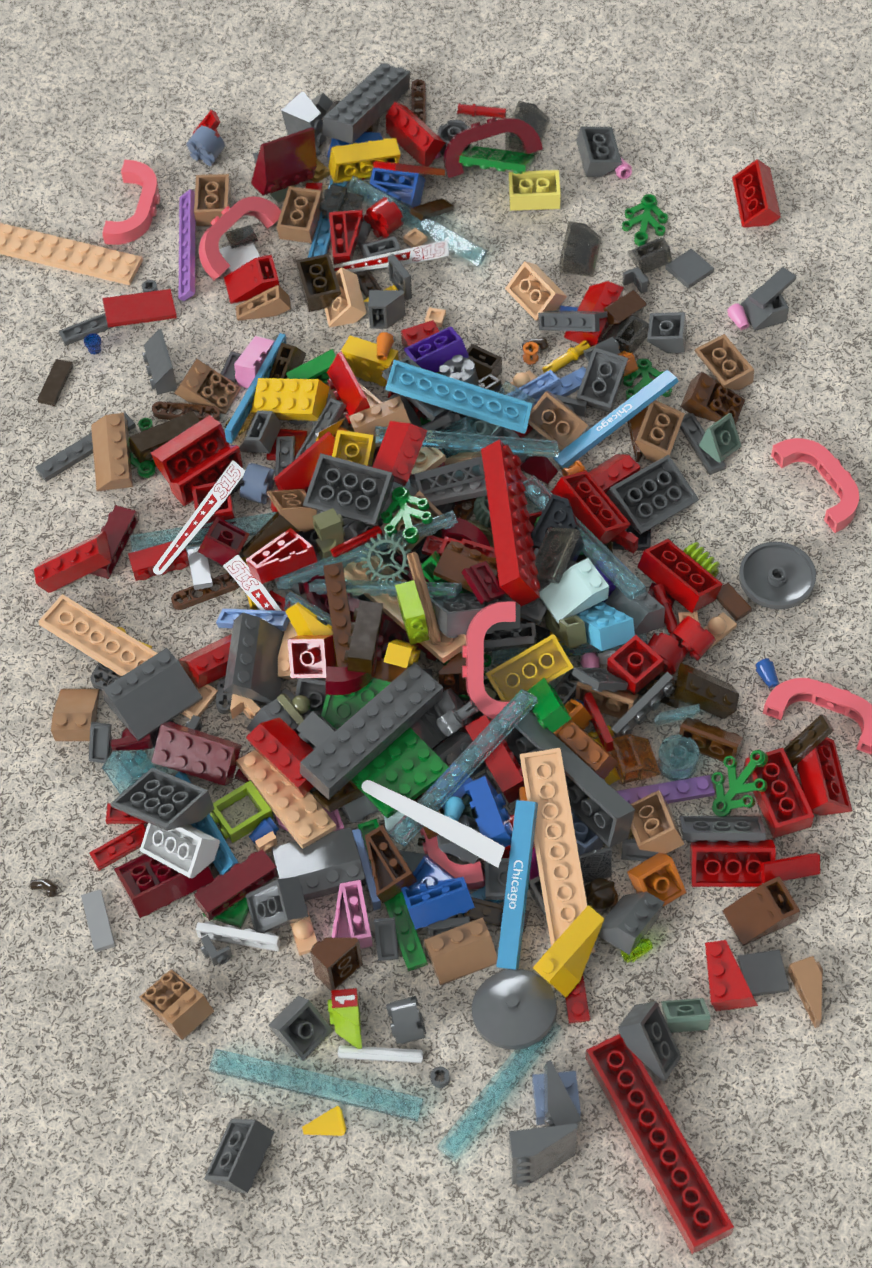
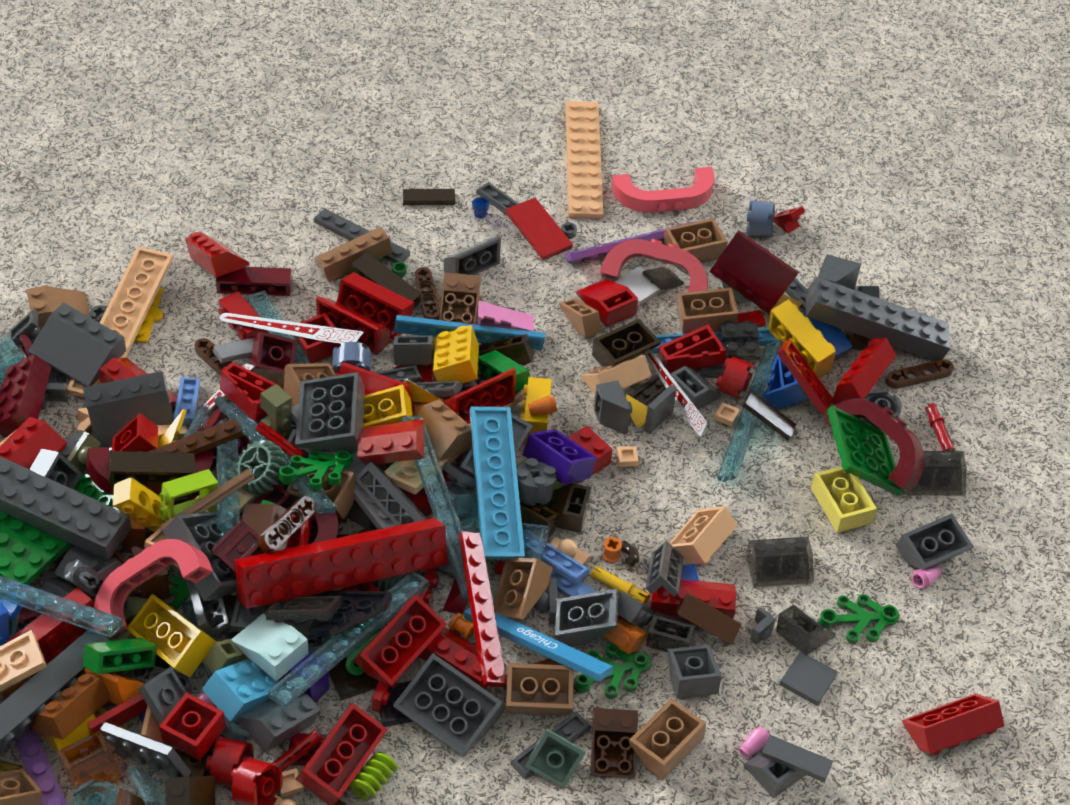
camera: 65 degrees right, 10 degrees down
none -> reddish brown beam [258,496,316,552]
none -> plate [458,531,507,688]

